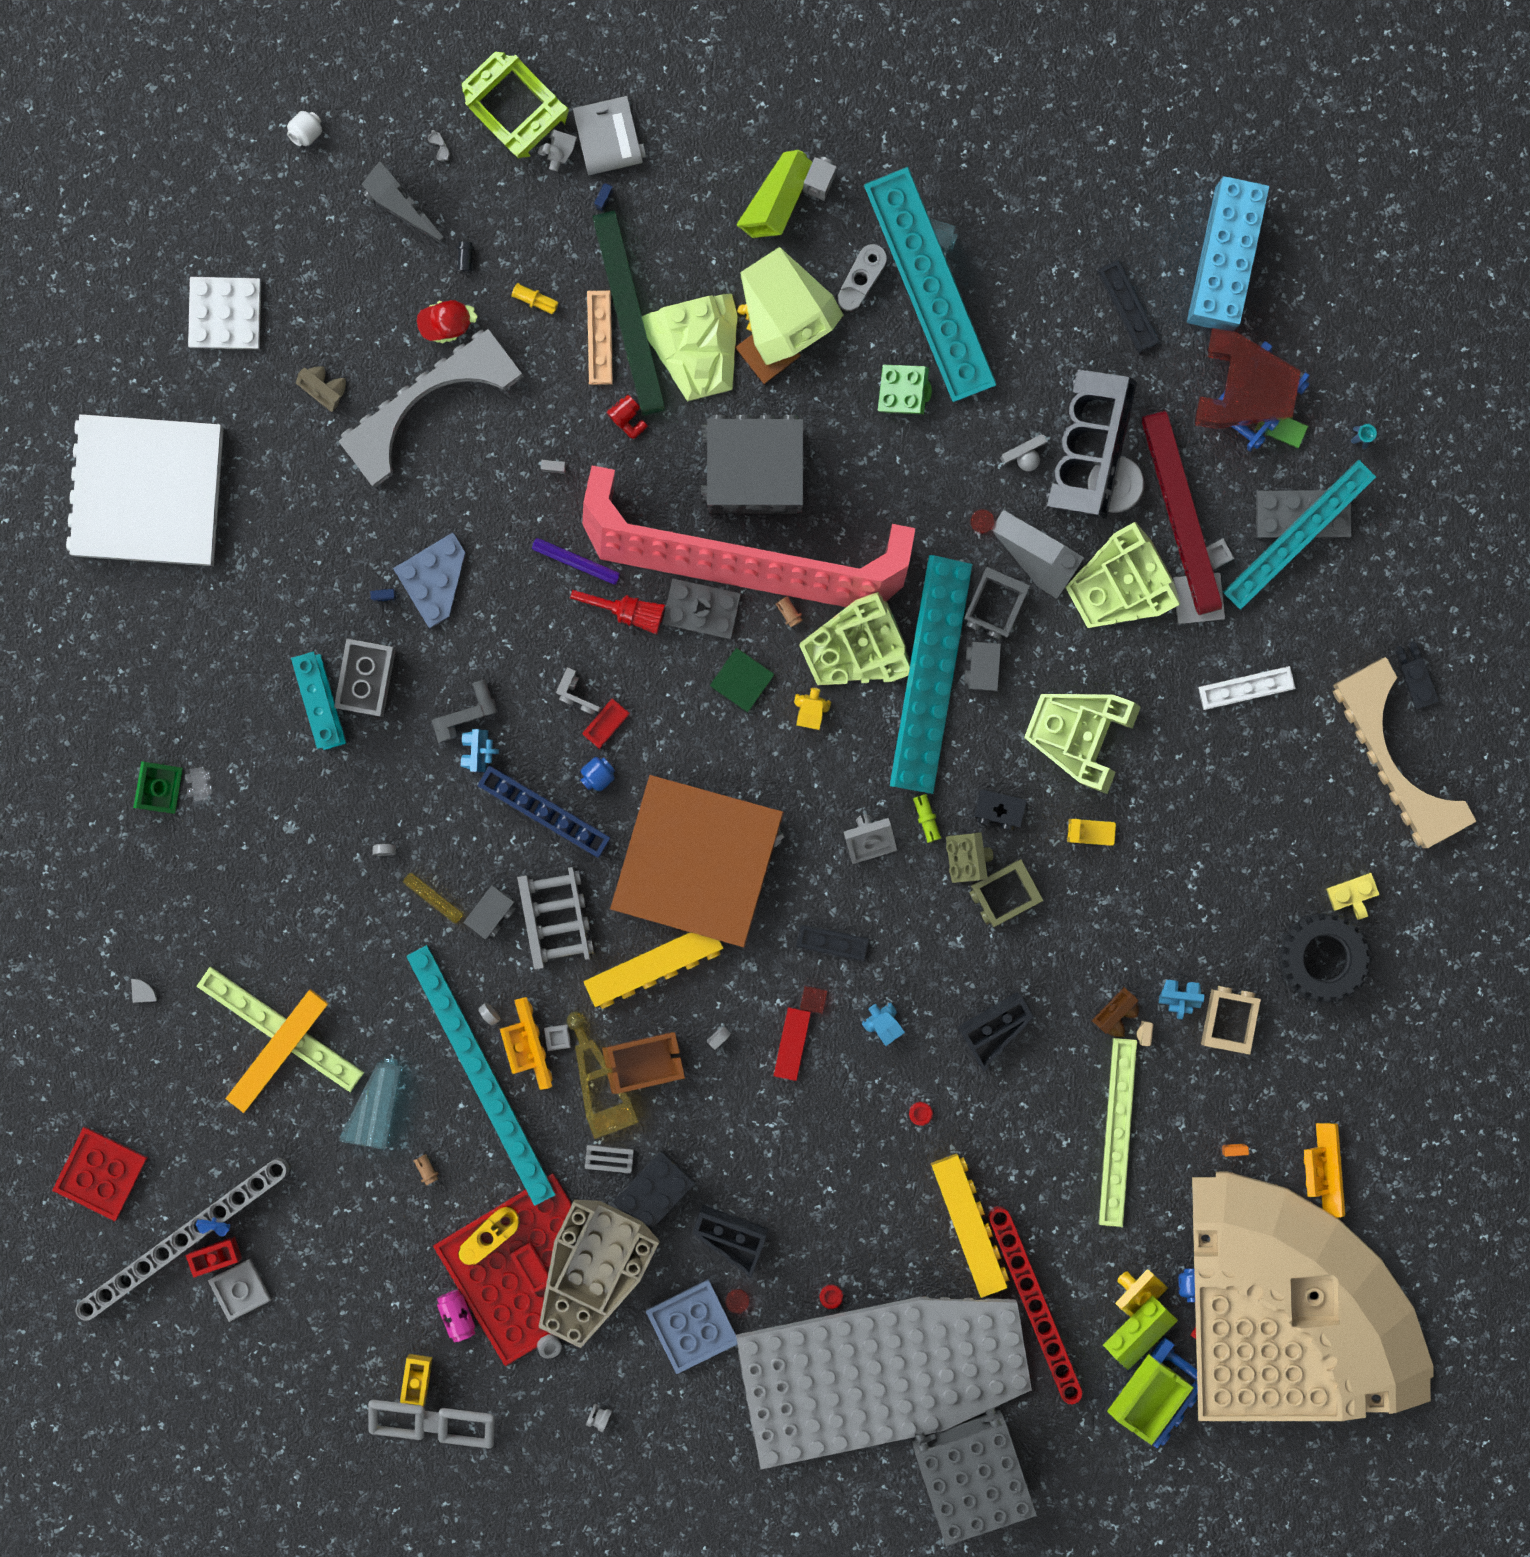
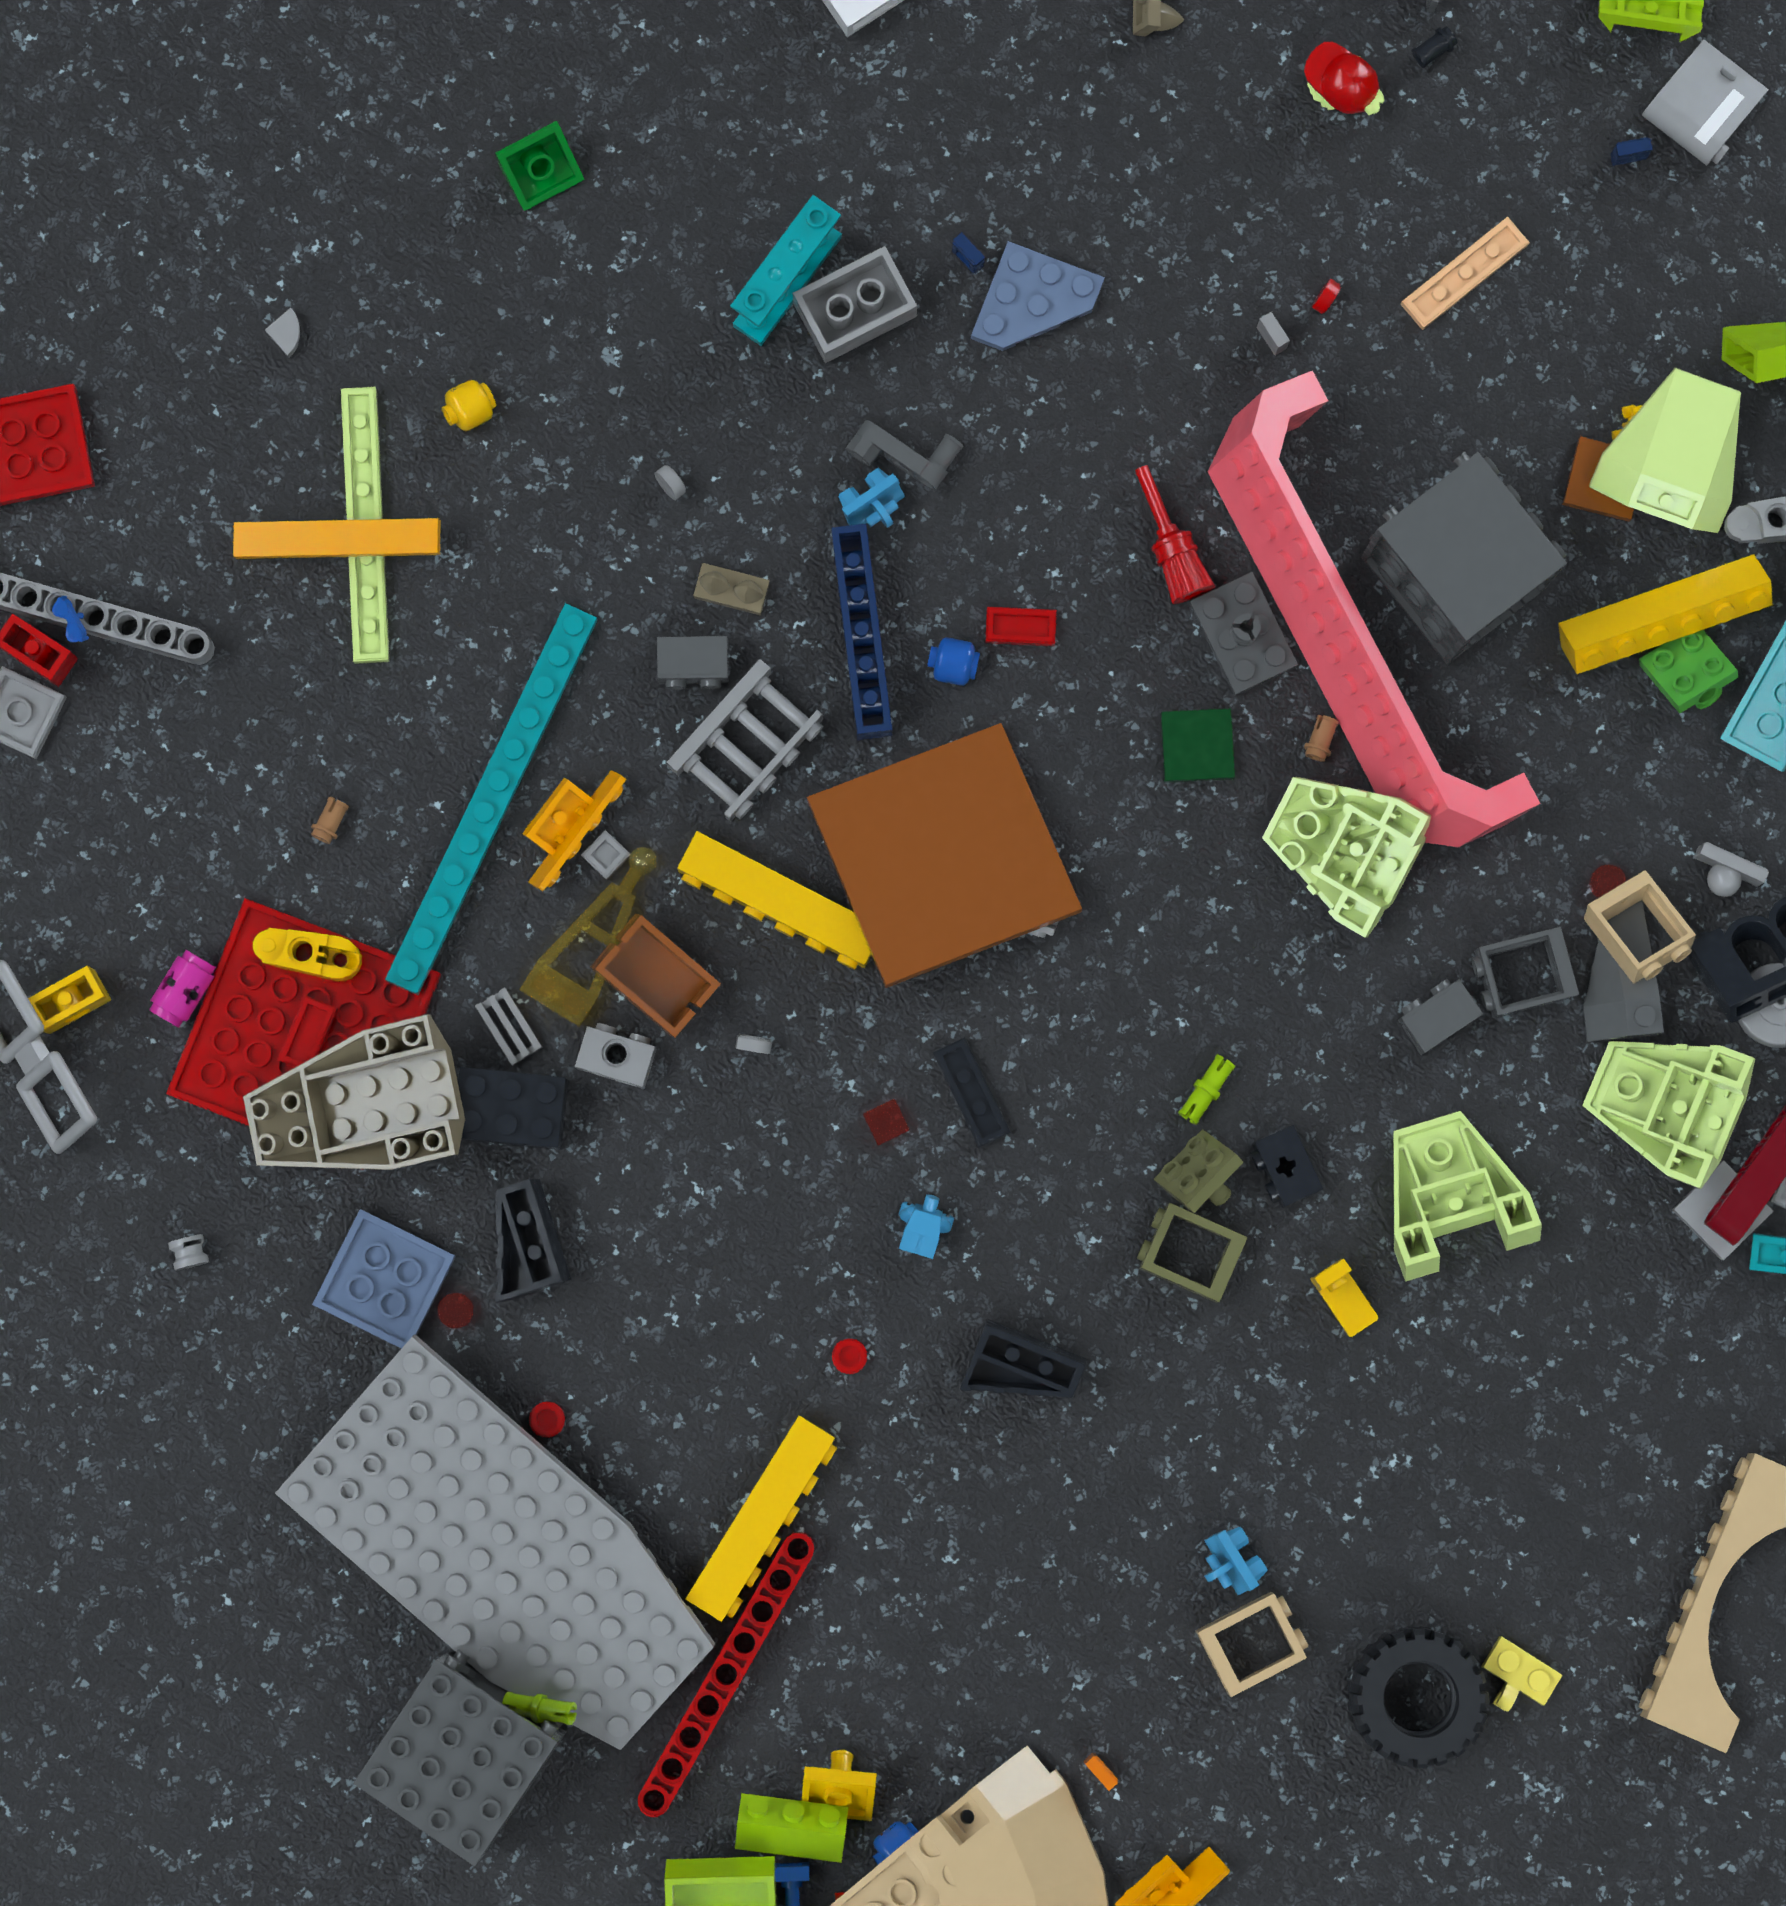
camera: 50 degrees right, 5 degrees down
clear piece [185,767,212,801] -> none
light grey arch [339,329,523,488] -> none
clear light blue slope [339,1058,403,1150] -> none
clear yellow axle [403,873,463,924] -> none
light grey tile [479,1002,501,1026] -> none
yellow axle [511,283,558,314] -> none
dark purple axle [532,538,620,584] -> none
light grey tile [537,1335,562,1359] -> none
light grey piece [538,130,576,172] -> none
light grey bracket [556,667,602,714] -> none
clear green beam [592,210,665,416] -> none
red piece [606,395,648,439] -> none
yellowish green wedge [642,294,738,402] -> none
red tile [773,1007,811,1081] -> none
yellow piece [794,688,831,730] -> none
light grey tile [844,814,897,864] -> none
teal plate [890,555,972,794] -> none
reddish brown tile [1092,988,1139,1037] -> none
yellowish green tile [1099,1038,1137,1227] -> none
tan tile [1137,1021,1153,1046] -> none
white tile [1198,666,1295,710] -> none
none -> yellow head [442,379,496,431]
none -> lime pin [502,1692,577,1725]
none -> light grey brick [575,1023,657,1089]
none -> dark tan tile [693,563,770,616]
none -> red tile [1312,278,1341,314]
none -> yellow brick [1558,554,1772,674]
none -> tan window [1584,870,1696,984]

